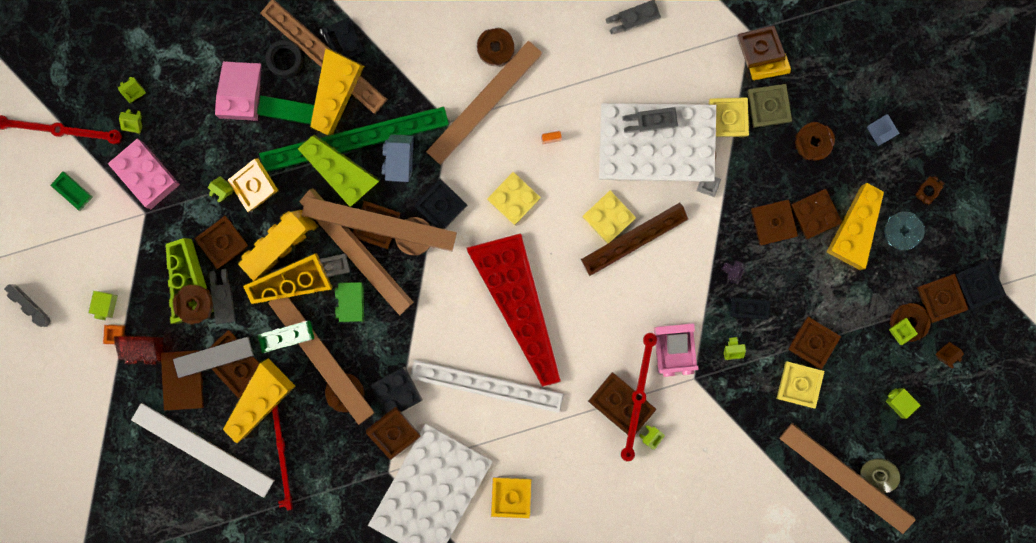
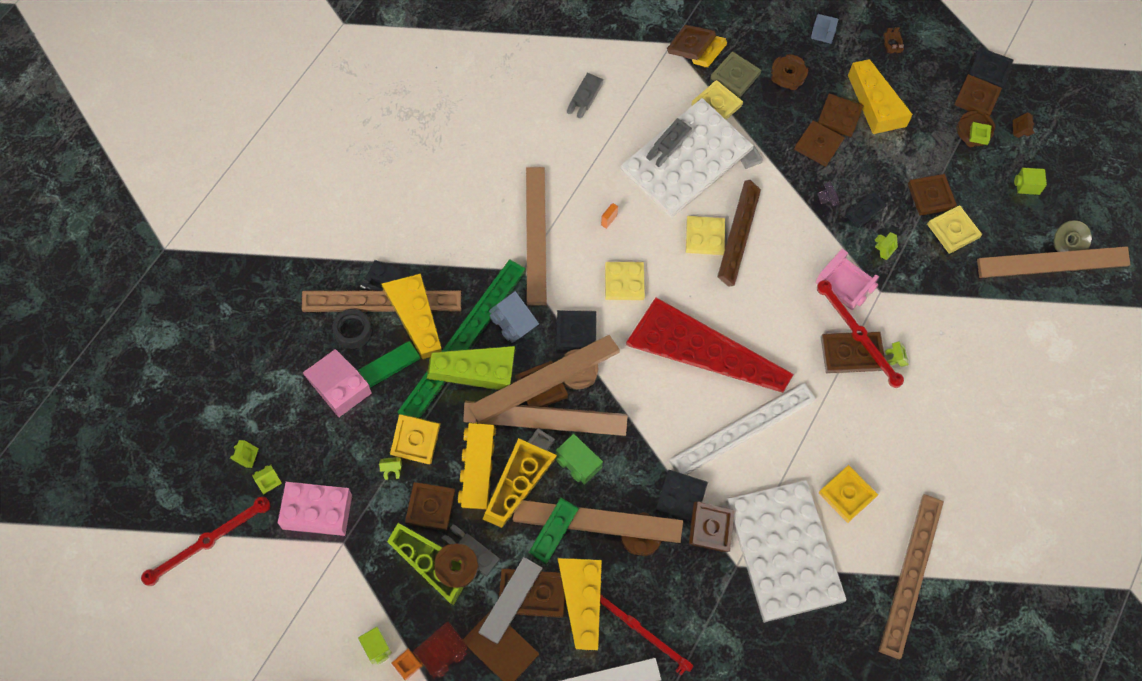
camera: 45 degrees left, 20 degrees down
green tile [50,171,93,211] -> none
reddish brown plate [477,28,514,67] -> none
light grey tile [667,333,688,354] -> none
clear light blue plate [884,211,925,250] -> none

